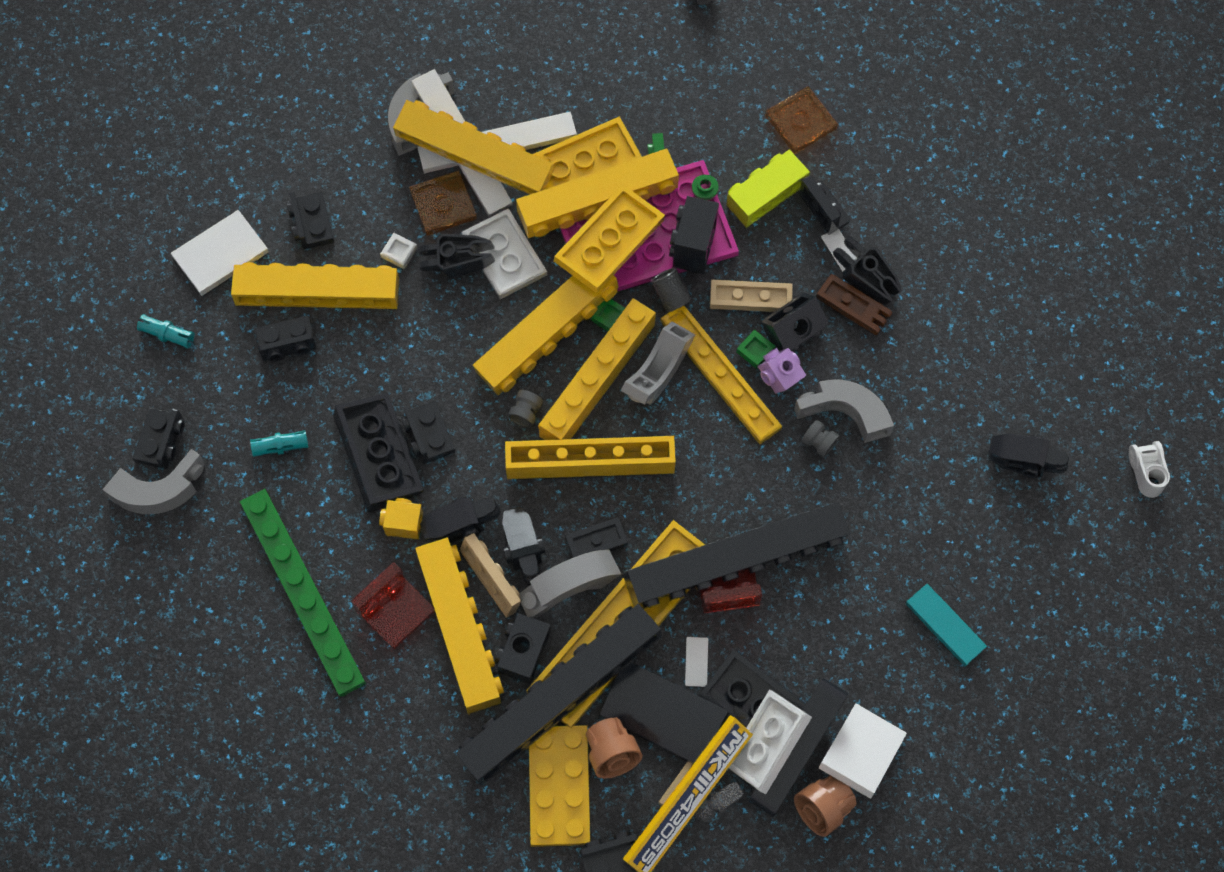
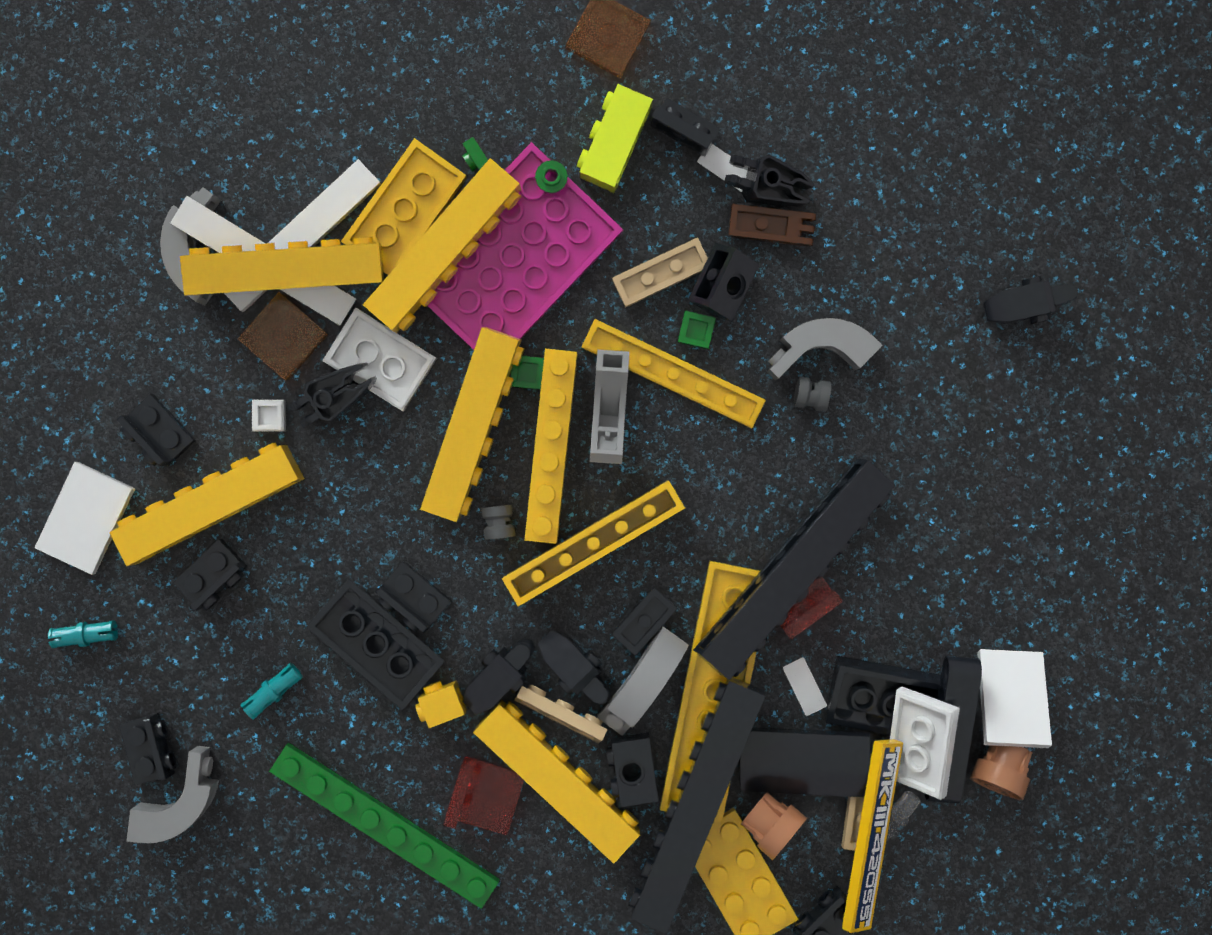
camera: 30 degrees left, 20 degrees up
yellow plate [554,184,665,293] -> none
dark grey piece [651,268,692,312] -> none
black brick [669,196,719,274] -> none
lavender brick [758,348,806,394] -> none
teal tile [905,584,987,667] -> none
white piece [1129,441,1170,498] -> none

